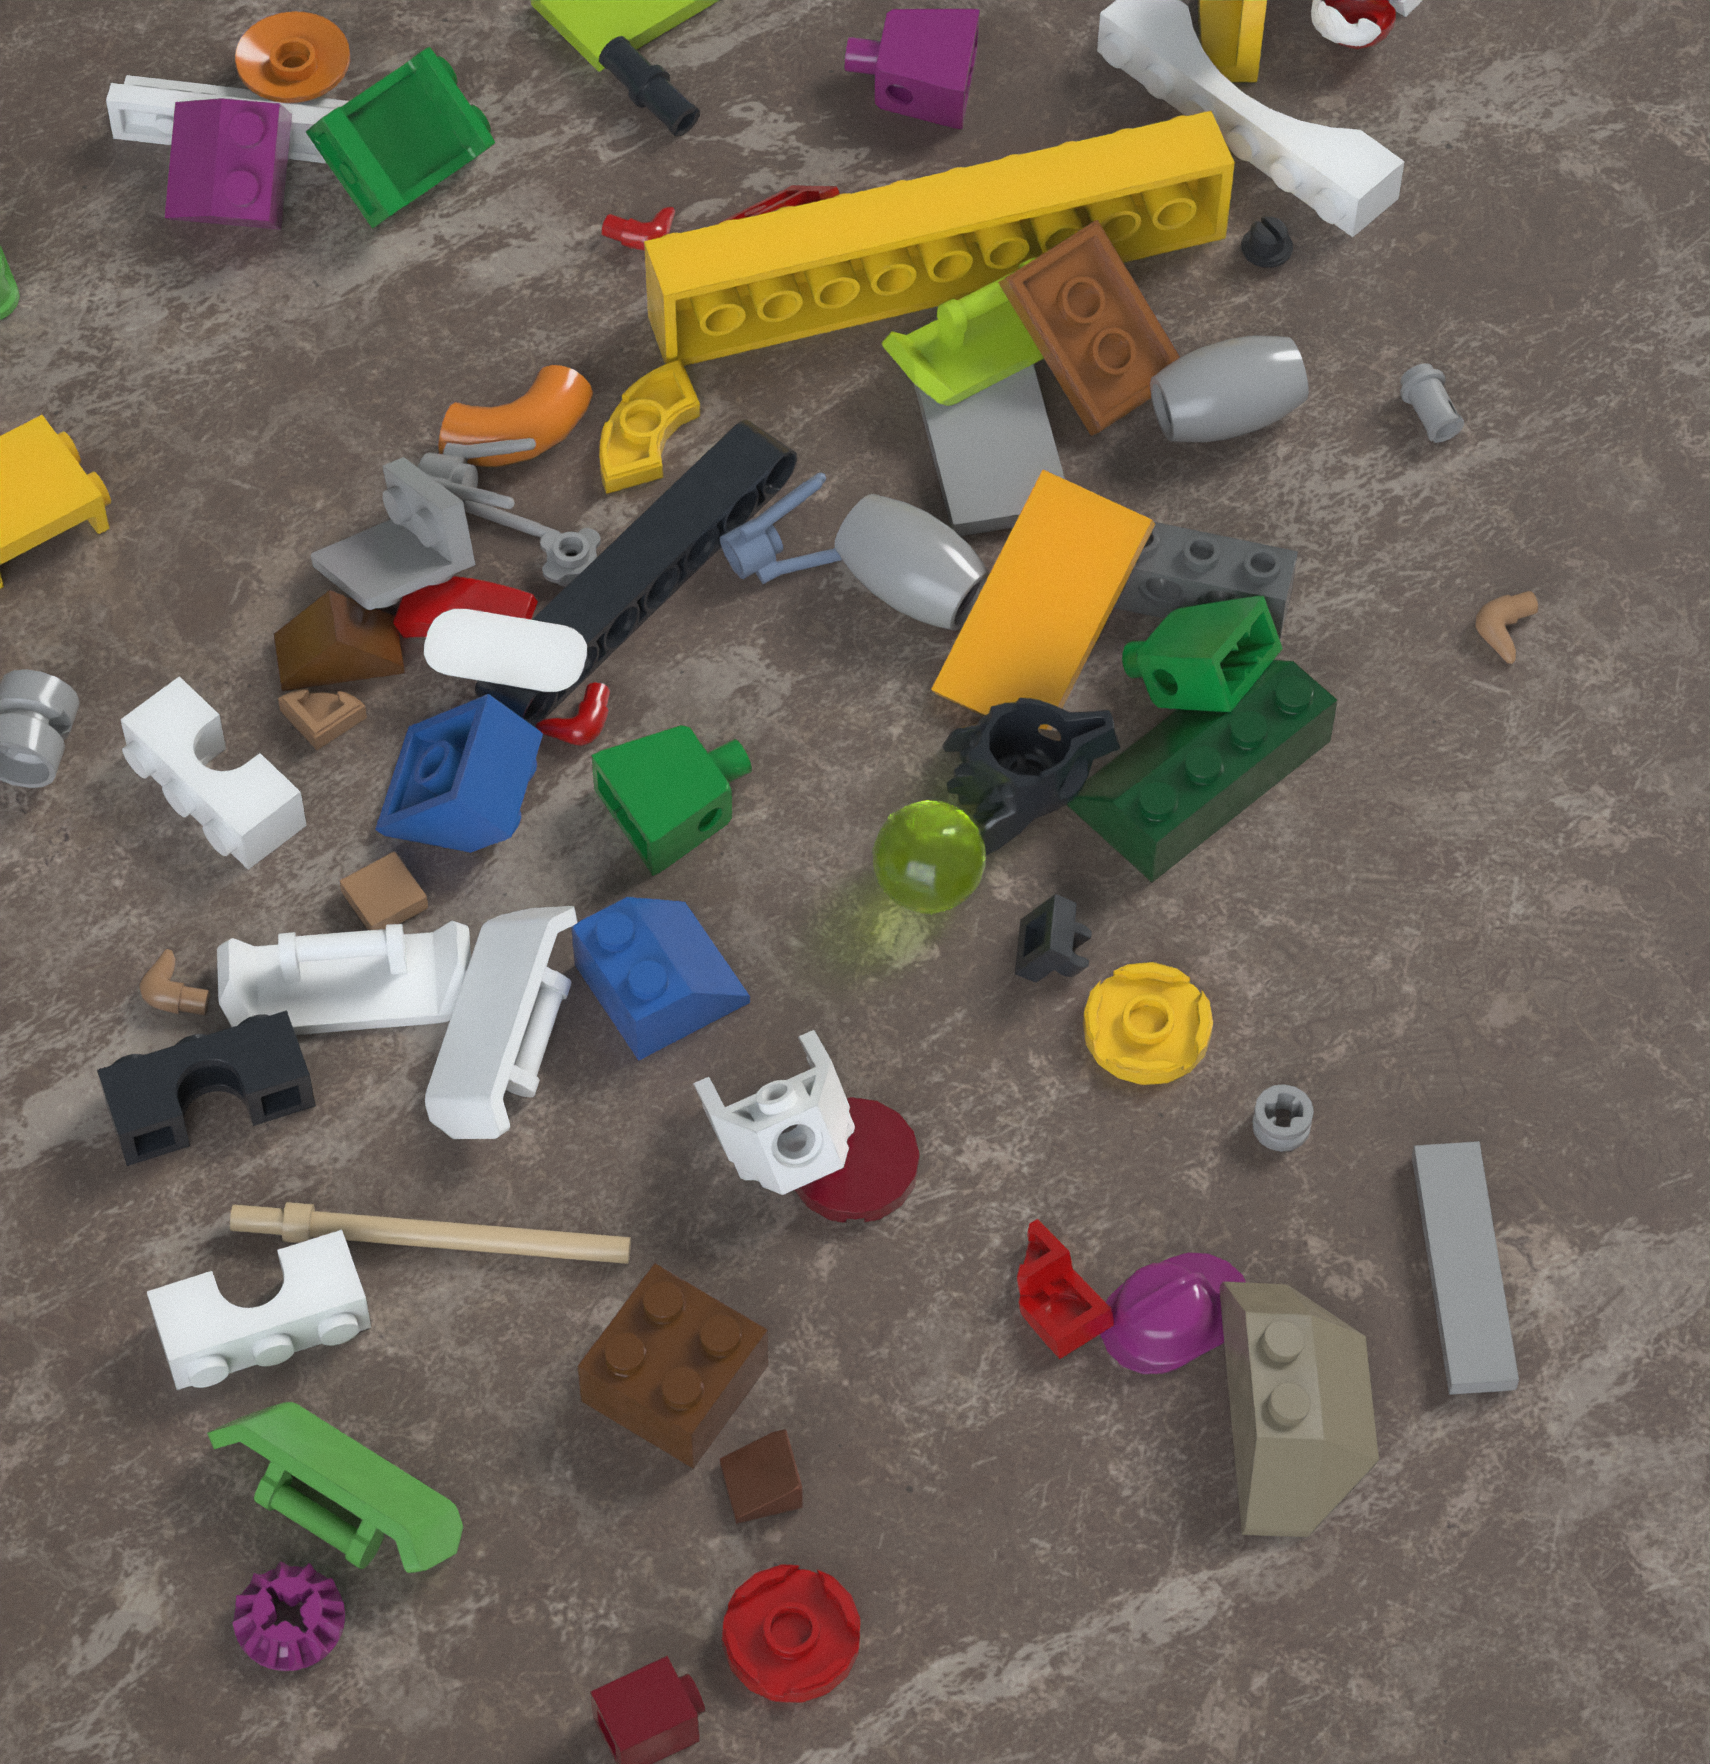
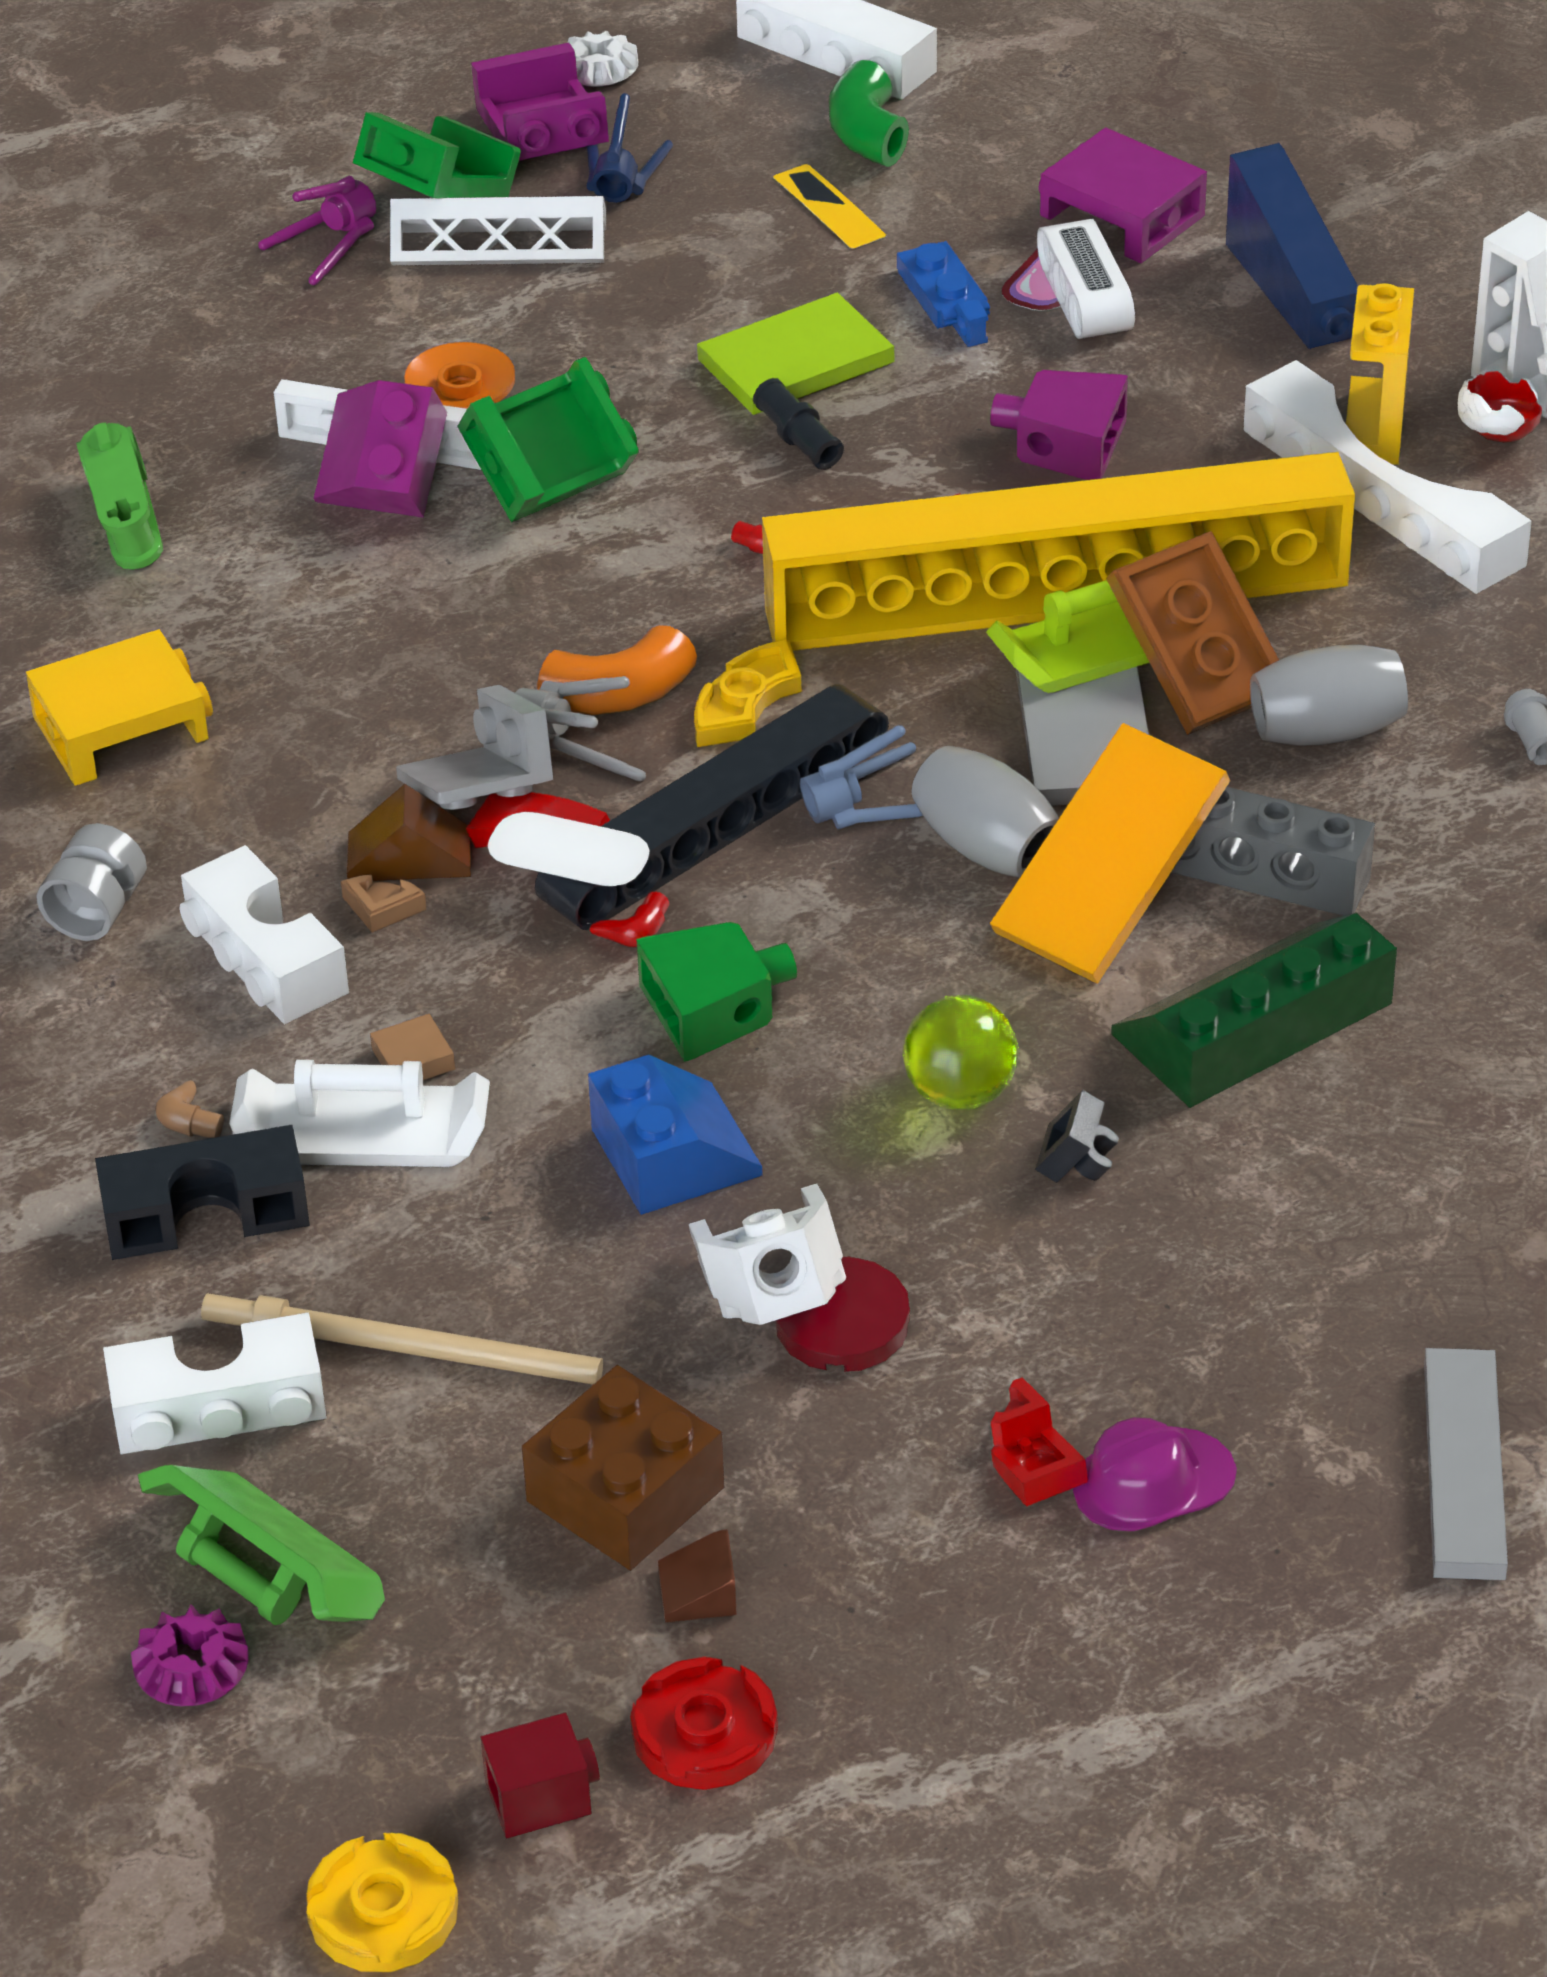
camera: 10 degrees right, 15 degrees down
blue slope [375,694,543,853] -> none
white piece [425,906,578,1139] -> none
light grey plate [540,528,601,587] -> none
black piece [942,698,1121,859] -> none
yellow tile [1083,962,1213,1085] -> none
green torso [1122,596,1283,712] -> none
dark tan wedge [1219,1281,1379,1537] -> none
black piece [1241,216,1293,268] -> none
light grey bush [1252,1084,1314,1152] -> none

